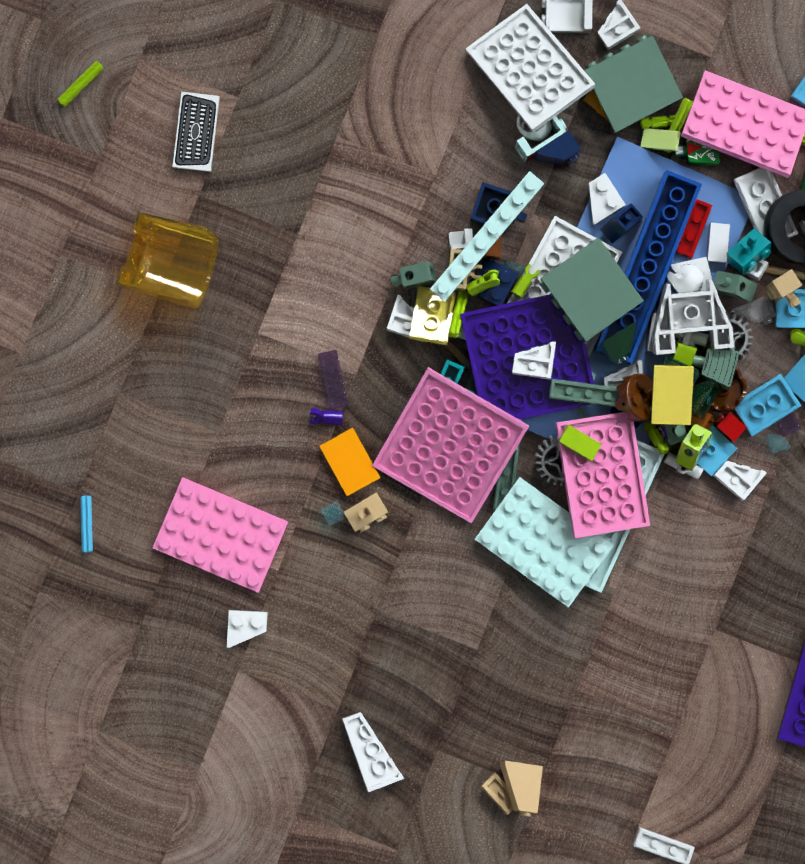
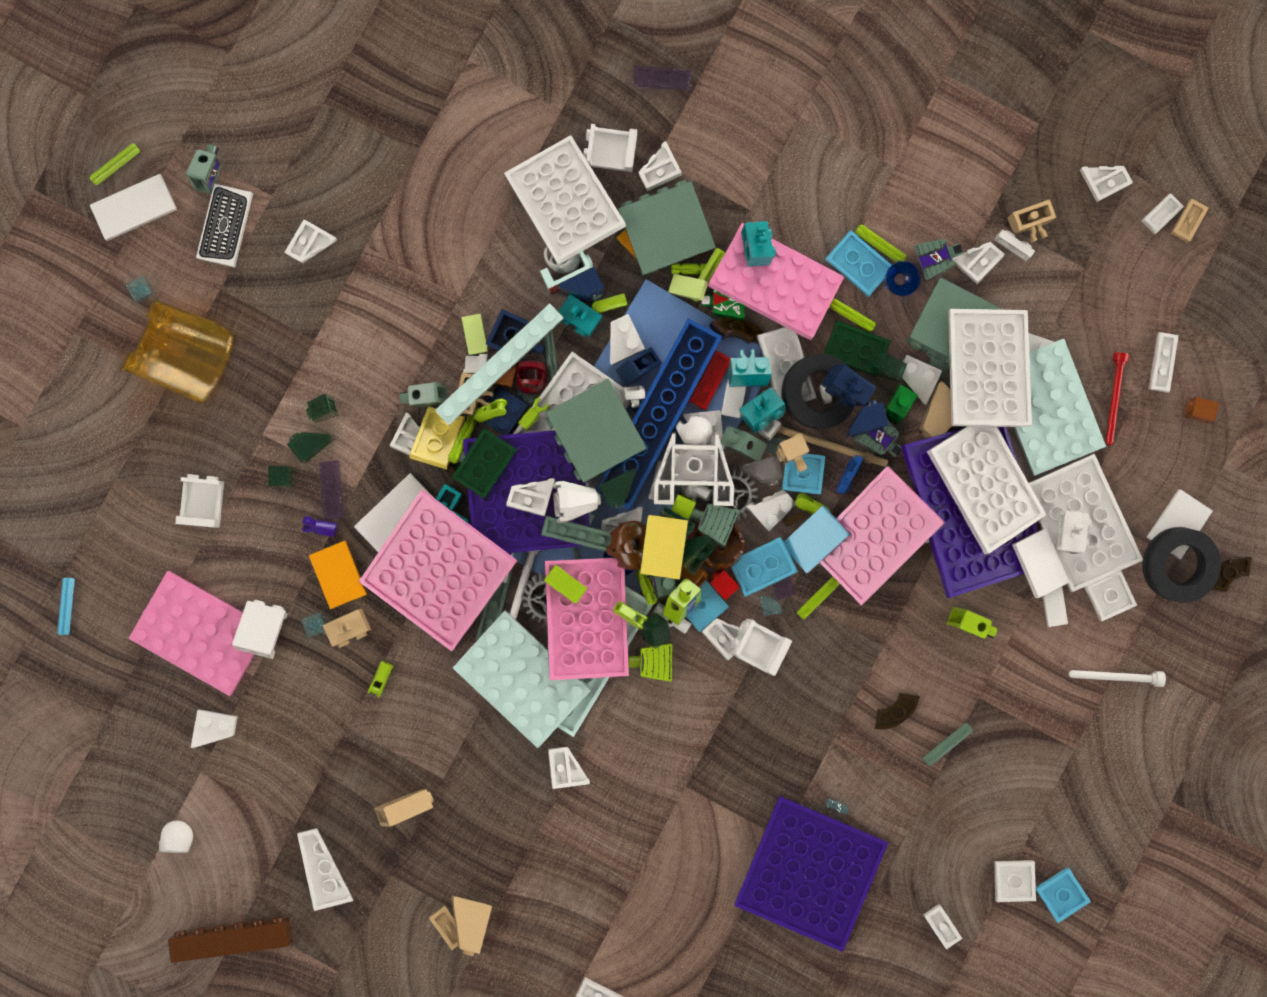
camera: 10 degrees right, 0 degrees up
none -> white tile [90,174,177,241]
none -> clear light blue plate [126,276,154,303]
none -> white helmet [159,820,193,853]
none -> reddish brown brick [168,916,293,963]
none -> white panel [175,474,224,528]
none -> sand green torso [186,144,221,195]
none -> white panel [232,600,287,659]
none -> clear green brick [268,466,293,487]
none -> white wing [284,220,337,263]
none -> clear green slope [287,432,335,463]
none -> clear green slope [306,394,339,423]
none -> white tile [354,473,434,553]
none -> lime bar [368,661,393,698]
none -> tan slope [374,789,433,827]
none -> dark green tile [452,428,517,499]
none -> yellowish green tile [462,314,488,356]
none -> white piece [510,550,541,620]
none -> dark red helmet [516,361,547,394]
none -> sand green axle [542,330,559,380]
none -> white wing [548,746,590,789]
none -> white cone [553,481,601,523]
none -> teal brick [558,294,603,338]
none -> lime bar [592,293,627,314]
none -> lime bar [613,601,648,630]
none -> white tile [623,385,645,408]
none -> lime torso [629,643,672,682]
none -> clear green brick [642,613,671,649]
none -> dark brown tile [709,317,763,344]
none -> teal brick [727,350,772,387]
none -> white panel [729,619,792,676]
none -> teal brick [741,221,776,267]
none -> white wing [746,490,796,531]
none -> clear light blue tile [764,438,785,457]
none -> dark brown tile [783,511,804,527]

